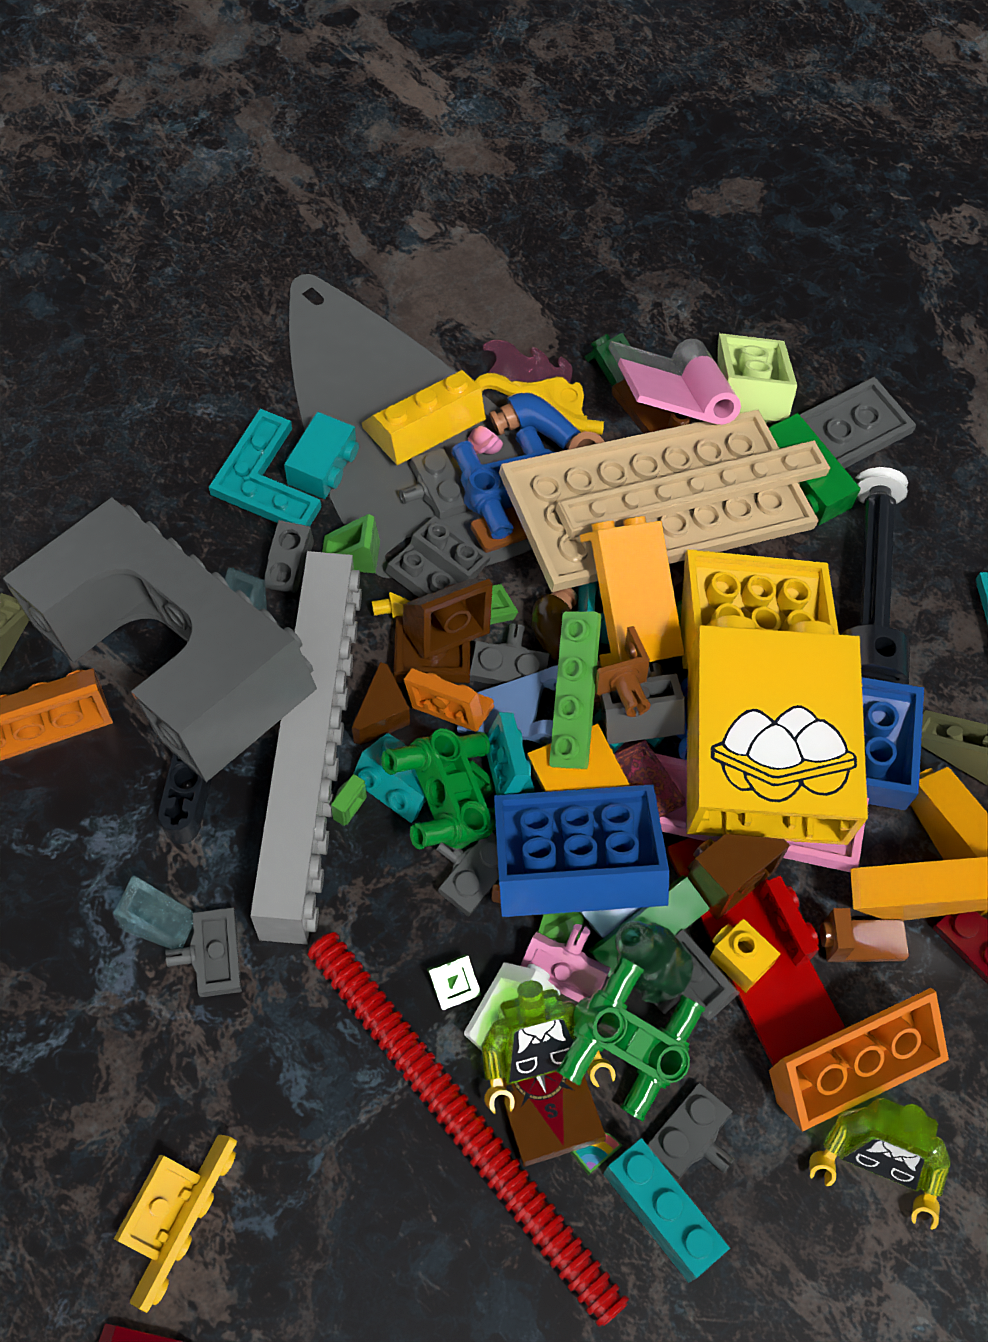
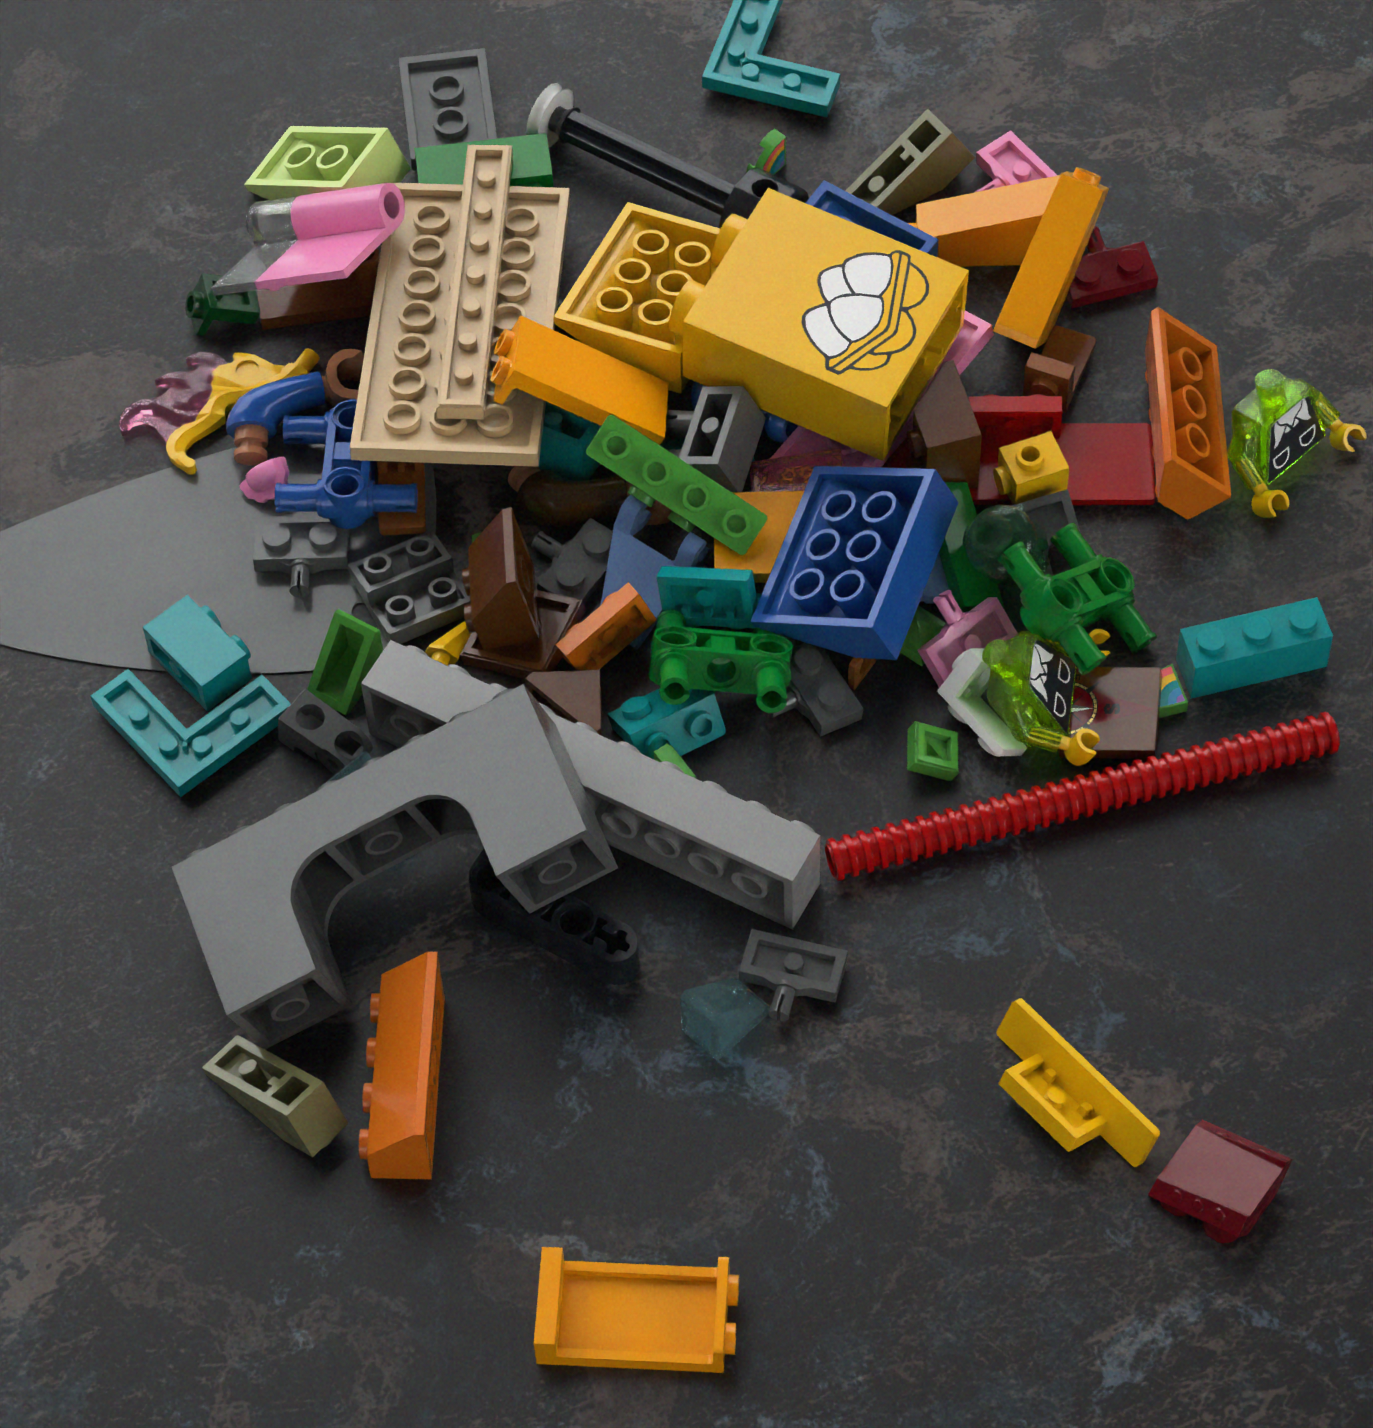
camera: 60 degrees left, 5 degrees down
yellow slope [362,370,486,465] -> none
dark orange bracket [595,626,651,717] -> none
dark grey plate [648,1083,735,1180] -> none
none -> bright green tile [746,128,786,175]

